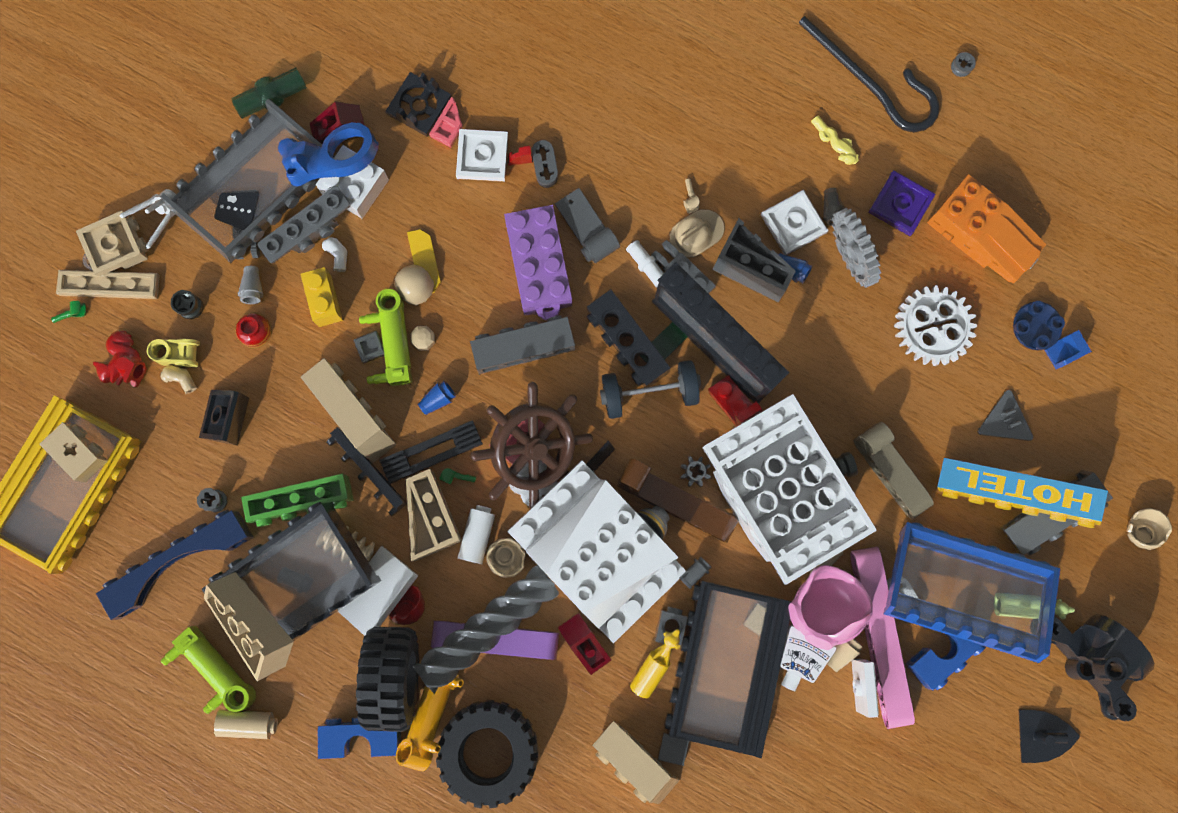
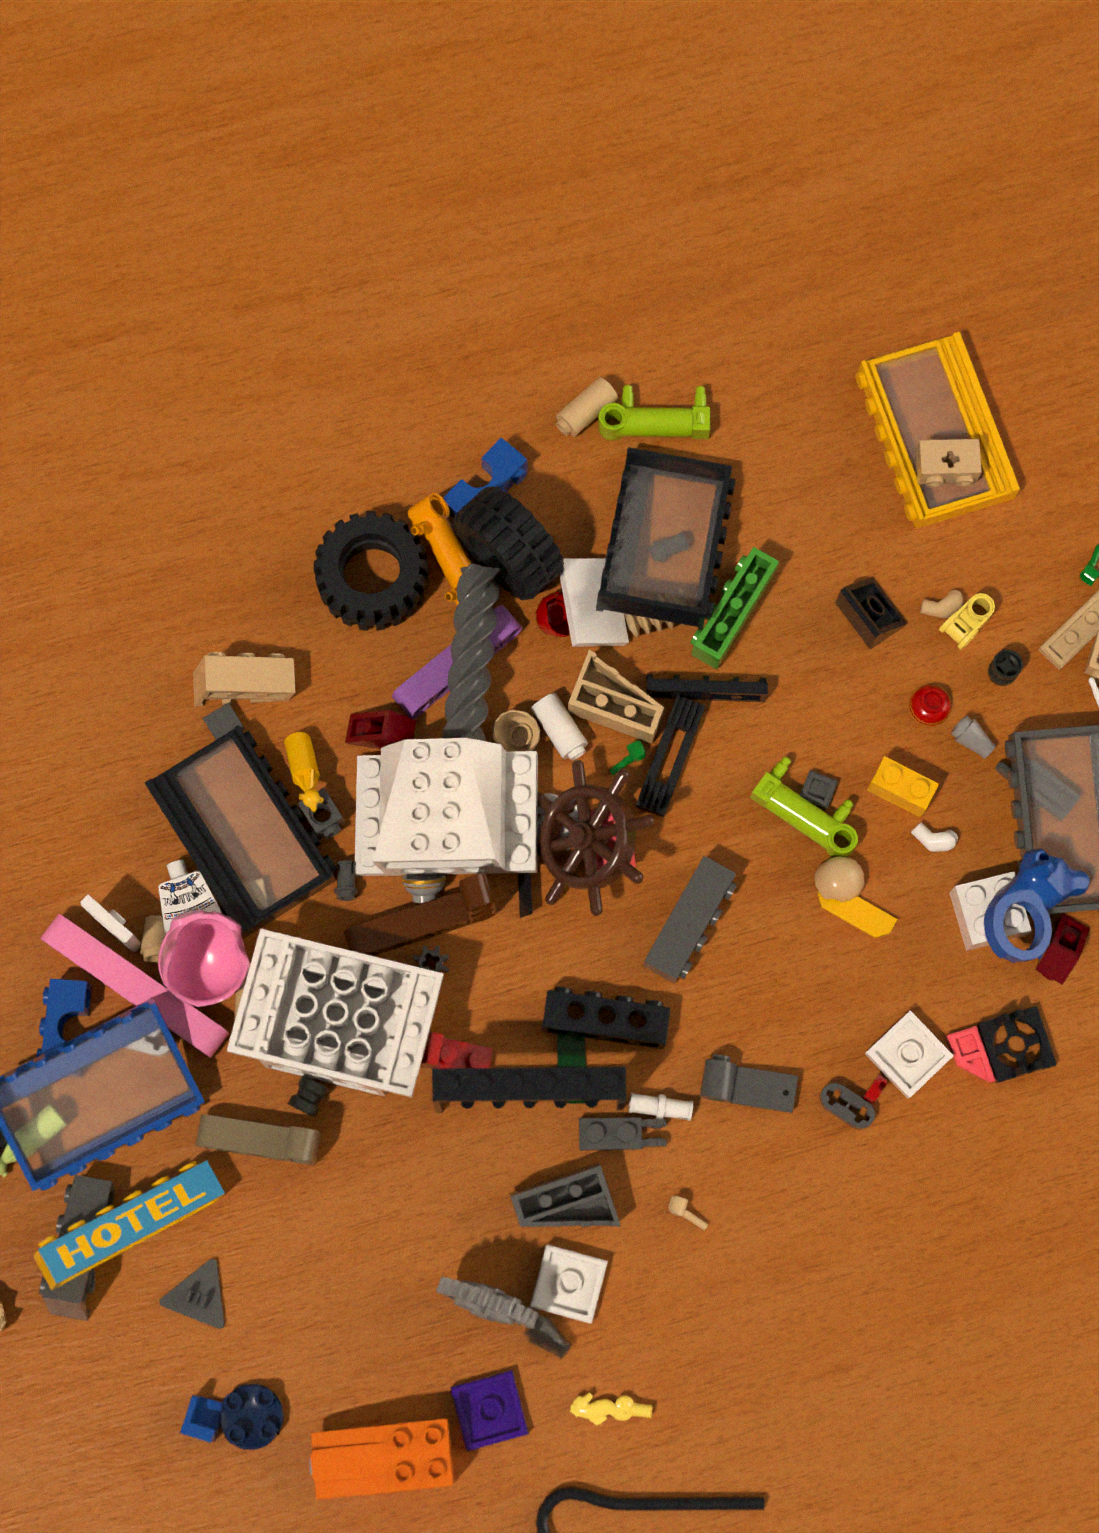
camera: 135 degrees right, 5 degrees down
red animal [93,330,147,387] -> none
dark blue arch [96,510,254,620] -> none
dark grey bush [197,488,227,512] -> none
tan wedge [204,572,294,681] -> none
black sticker [214,192,259,230] -> none
dark grey bracket [257,186,351,263] -> none
tan wedge [301,358,396,463] -> none
tan tile [411,326,435,351] -> none
blue cone [418,381,456,415] -> none
medium lavender piece [504,205,572,320] -> none
black axle [600,360,701,419] -> none
tan piece [670,210,724,257] -> none
blue cone [779,253,812,284] -> none
white gear [894,285,977,366] -> none

